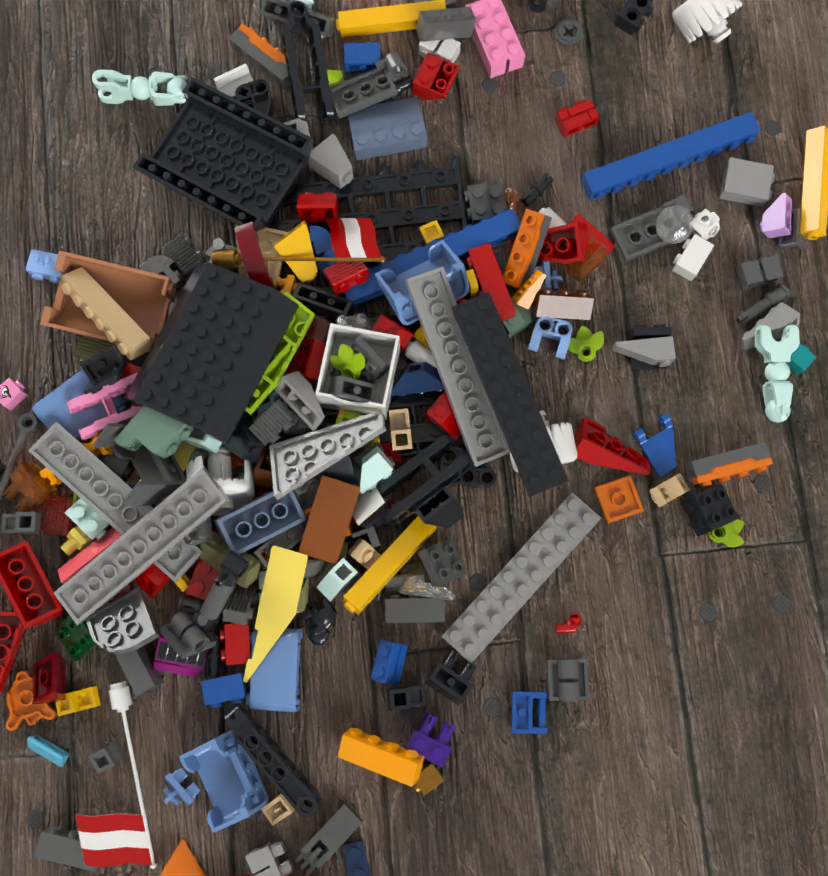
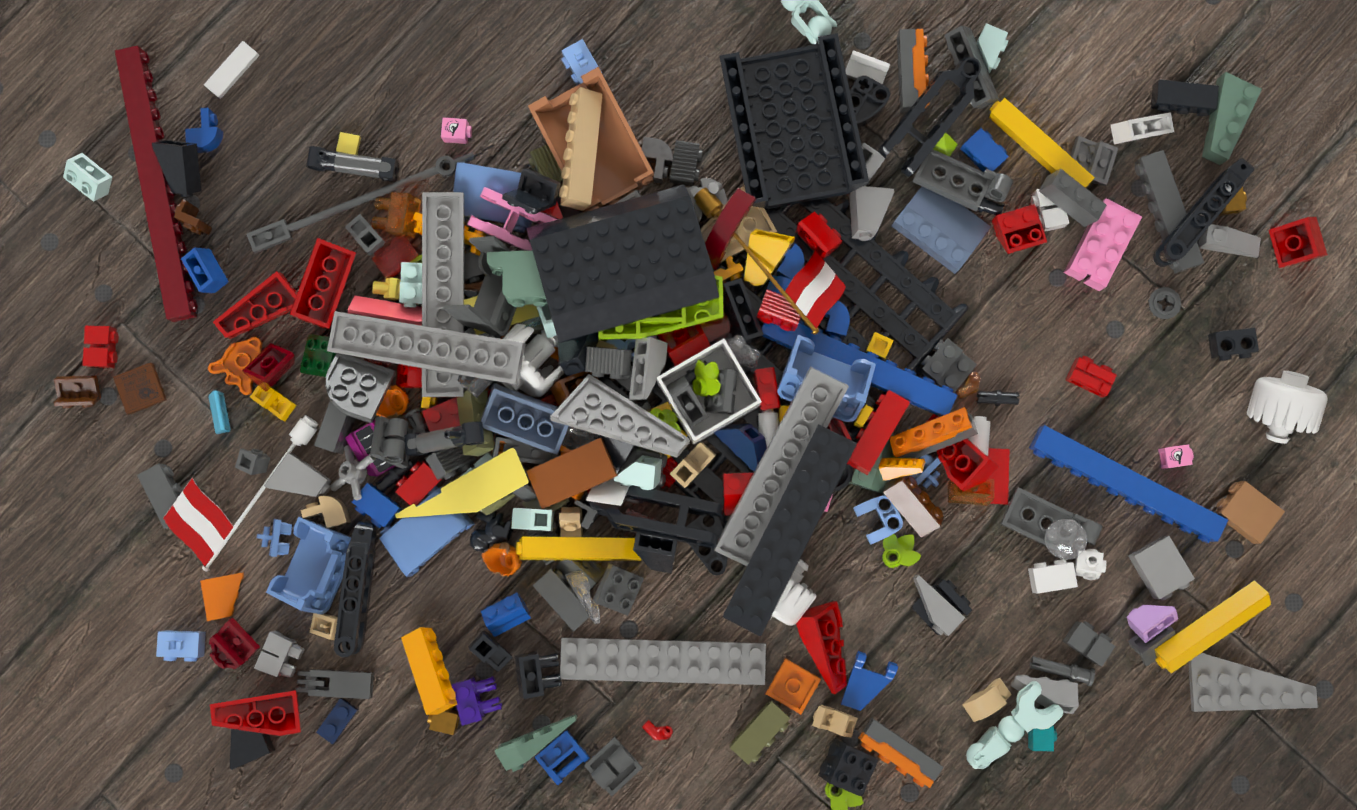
camera: 50 degrees right, 5 degrees up
none -> light grey slope [264,452,332,497]
none -> tan brick [301,496,351,528]
none -> light grey bar [330,445,376,500]
none -> orange hair [376,385,409,419]
none -> orange hair [482,543,522,577]
none -> sand green wedge [495,714,577,772]
none -> olive brick [729,699,790,765]
none -> blue brick [824,301,850,338]
none -> tan brick [963,678,1012,722]
none -> bright pink brick [1158,444,1194,469]
none -> medium nougat brick [1214,481,1285,544]

